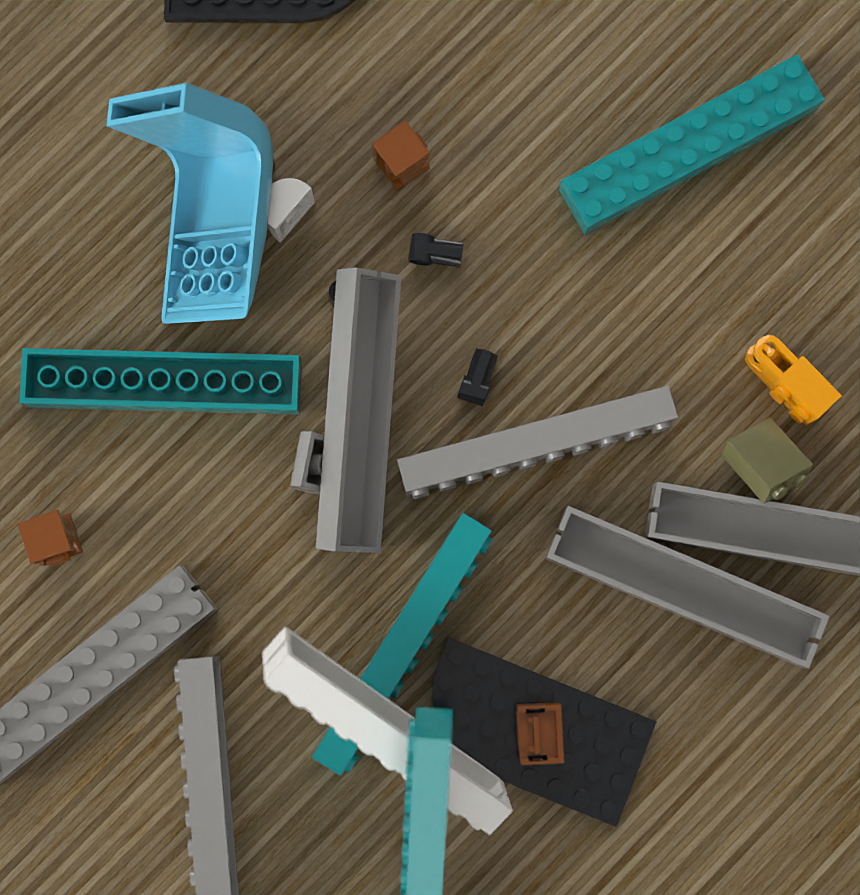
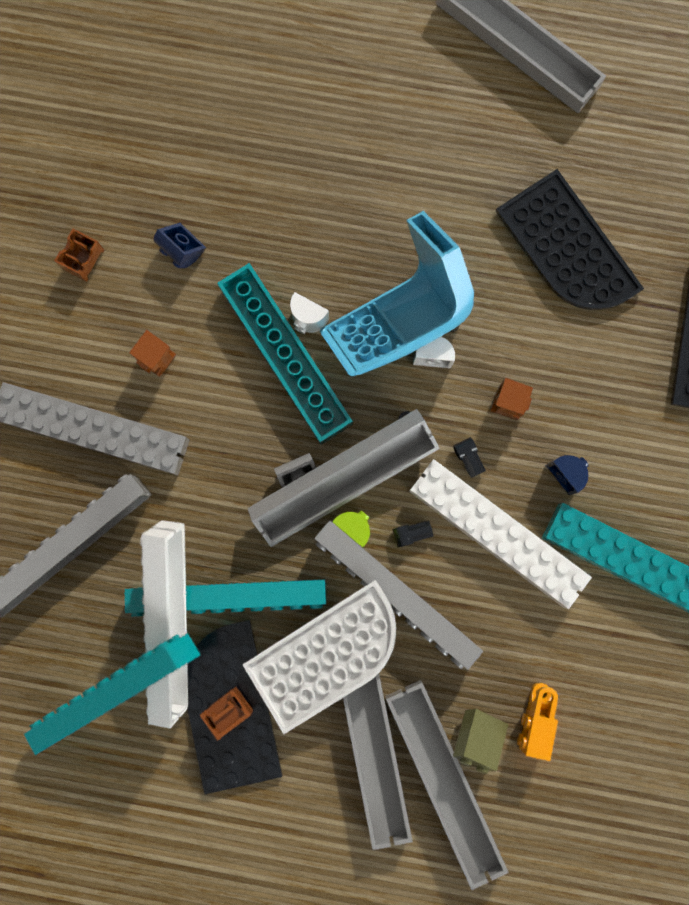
camera: 55 degrees right, 0 degrees up
none -> white plate [243,580,396,734]
none -> white brick [290,292,329,334]
none -> lime brick [333,510,370,548]
none -> white piece [409,459,592,609]
none -> dark blue brick [545,455,589,496]

